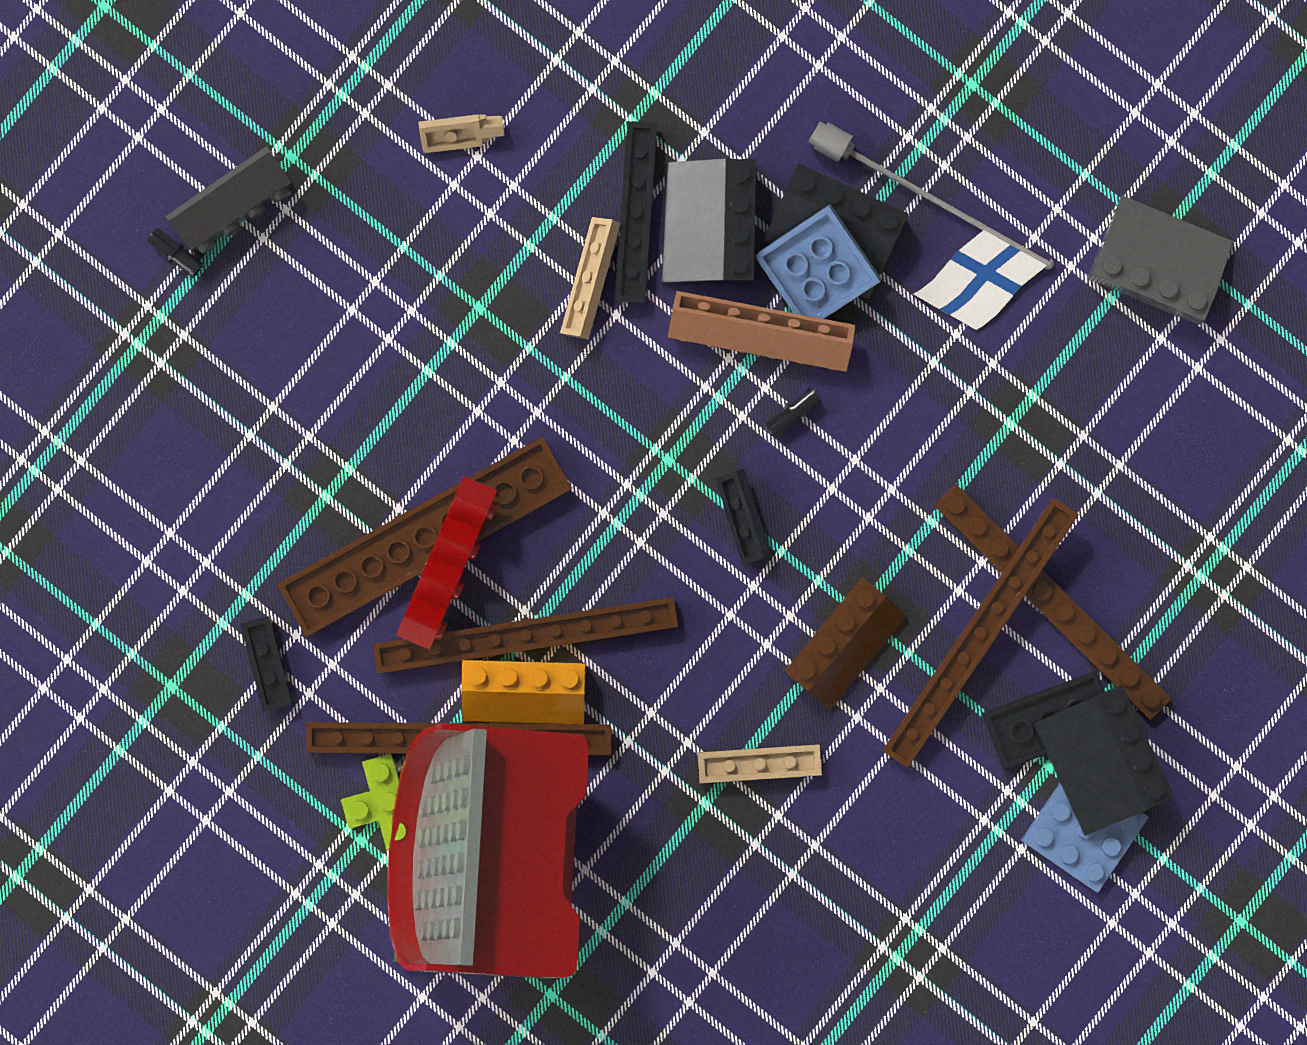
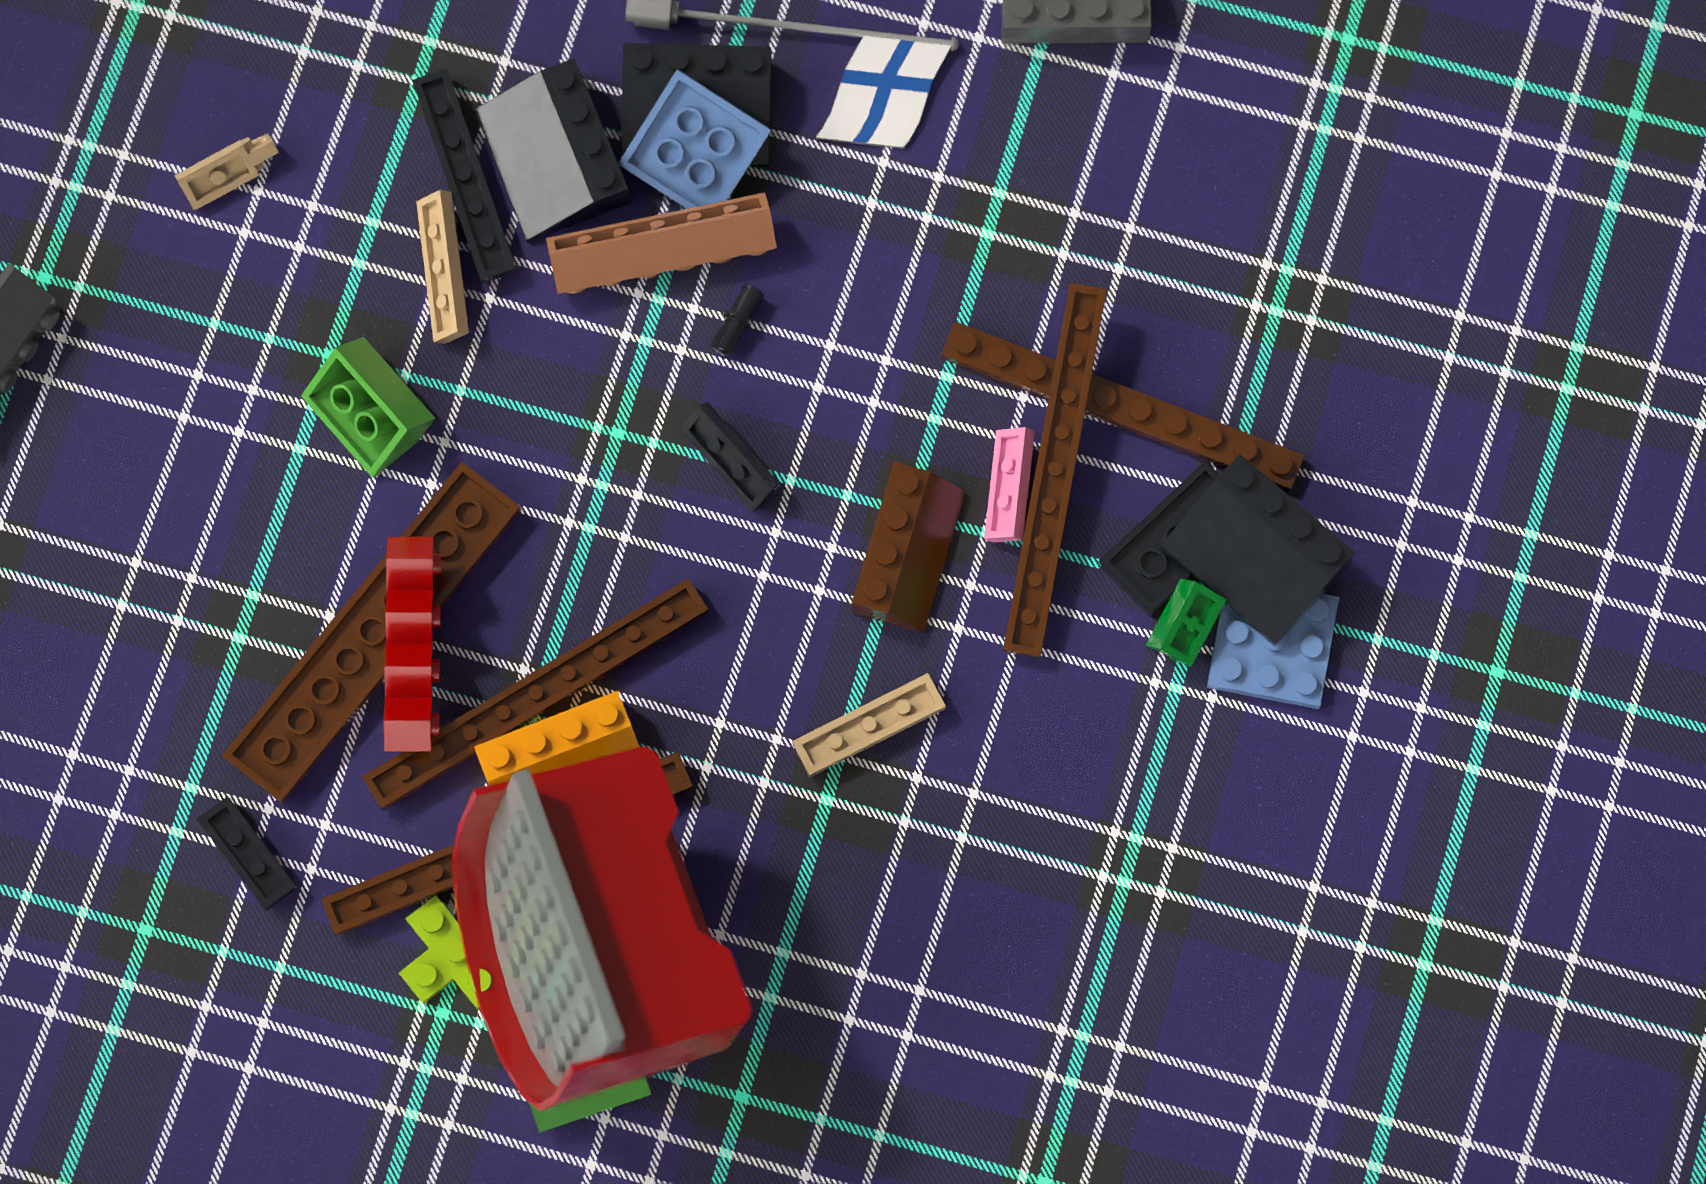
camera: 25 degrees left, 10 degrees down
none -> bright green slope [301,337,435,478]
none -> bright pink plate [984,427,1035,543]
none -> green hinge [1146,579,1227,667]

